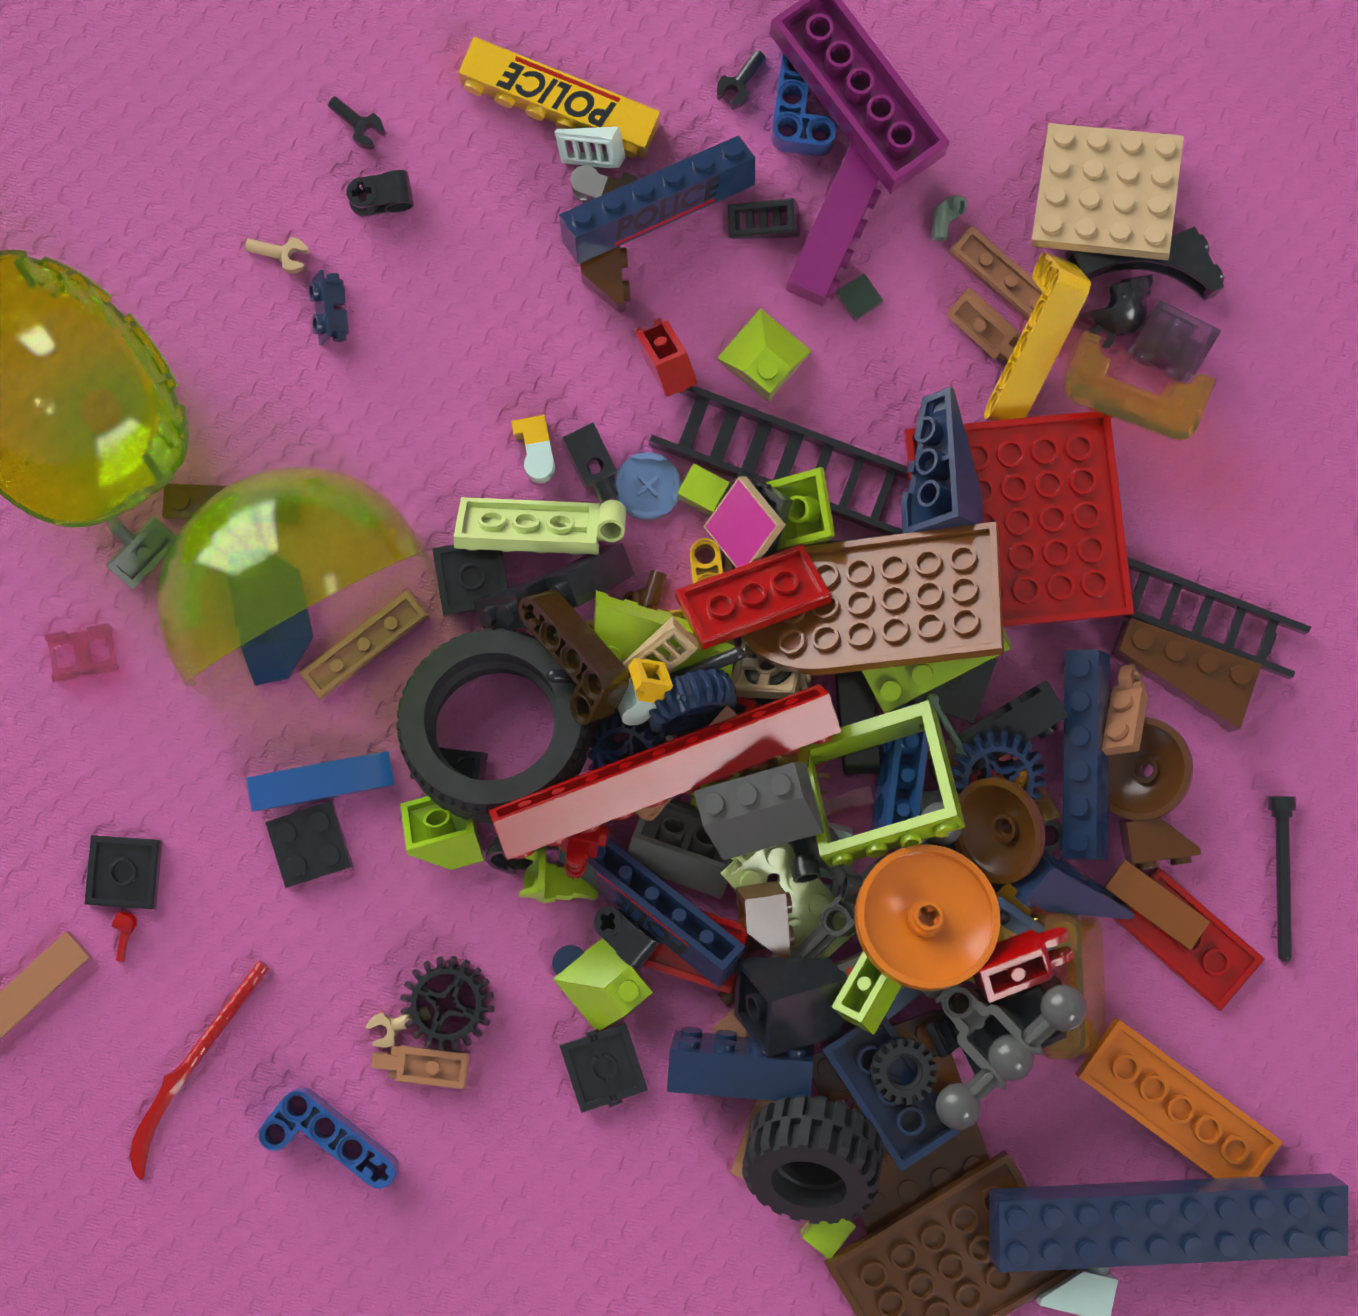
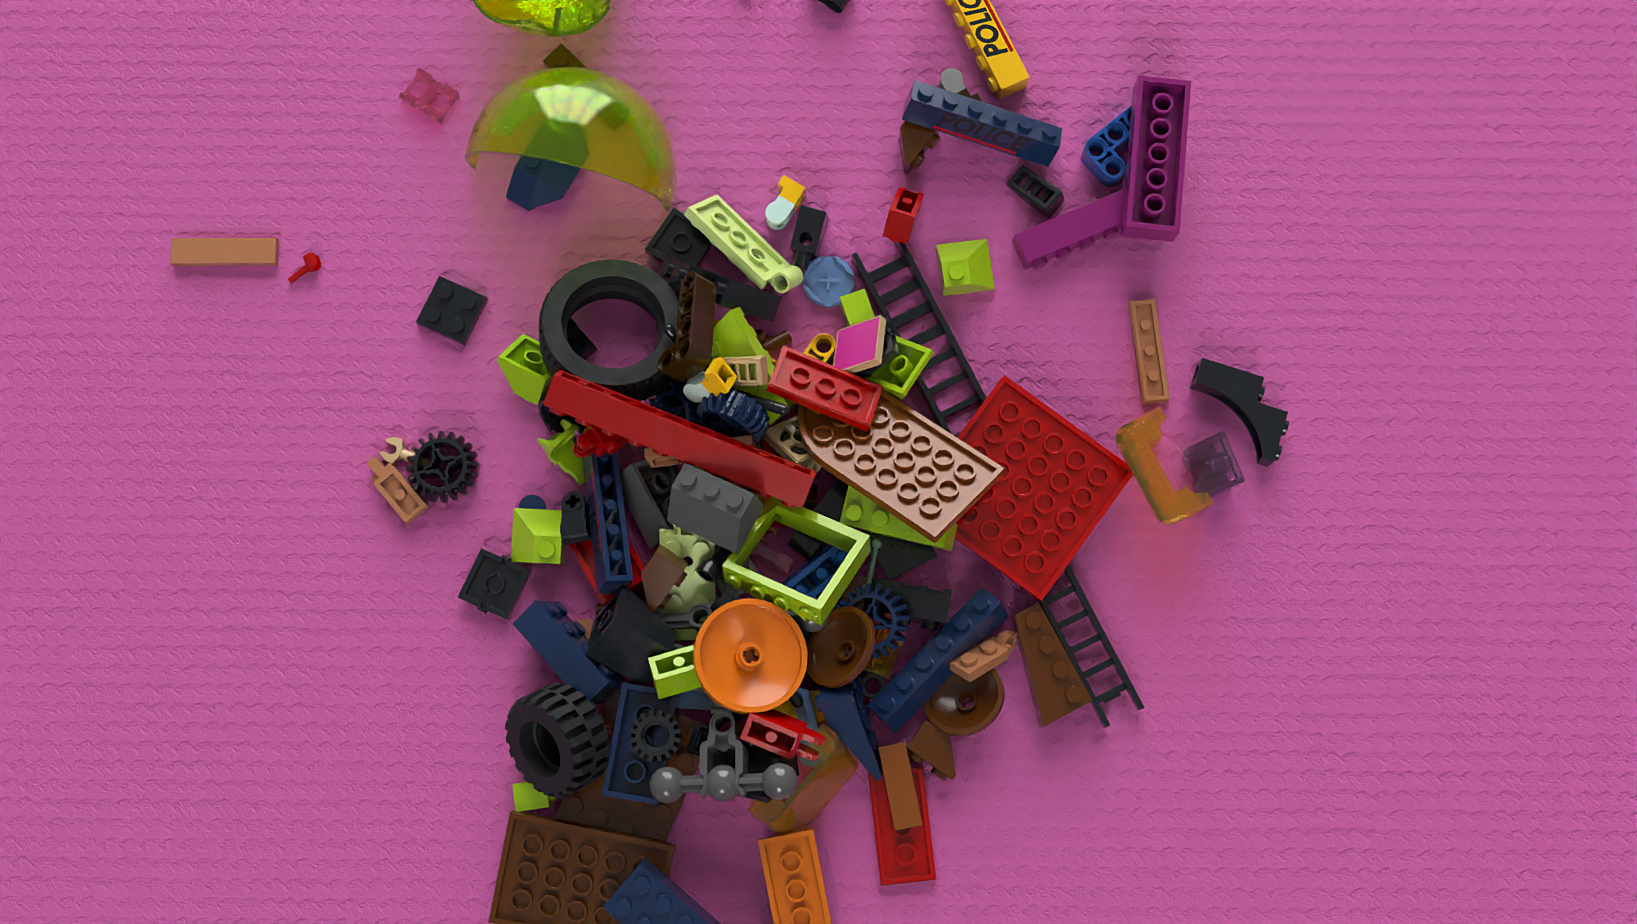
camera: 45 degrees right, 5 degrees down
black tile [84,835,163,909] -> none
dark grey plate [106,515,180,590] -> none
red piece [130,960,270,1180] -> none
blue slope [245,751,395,812] -> none
blue beam [258,1087,399,1189] -> none
nougat tile [299,589,429,701] -> none
dark blue hinge [309,270,349,345] -> none
light aqua slope [555,127,626,168] -> none
black bar [717,50,766,110] -> none
clear green tile [836,273,883,321] -> none
dark blue wedge [901,387,984,534] -> none
sand green arm [931,195,968,241] -> none
nougat hinge [946,287,1021,362] -> none
yellow beam [984,252,1091,421] -> none
tan plate [1031,123,1184,260] -> none
black helmet [1080,274,1154,349] -> none
black piece [1268,796,1296,962] -> none

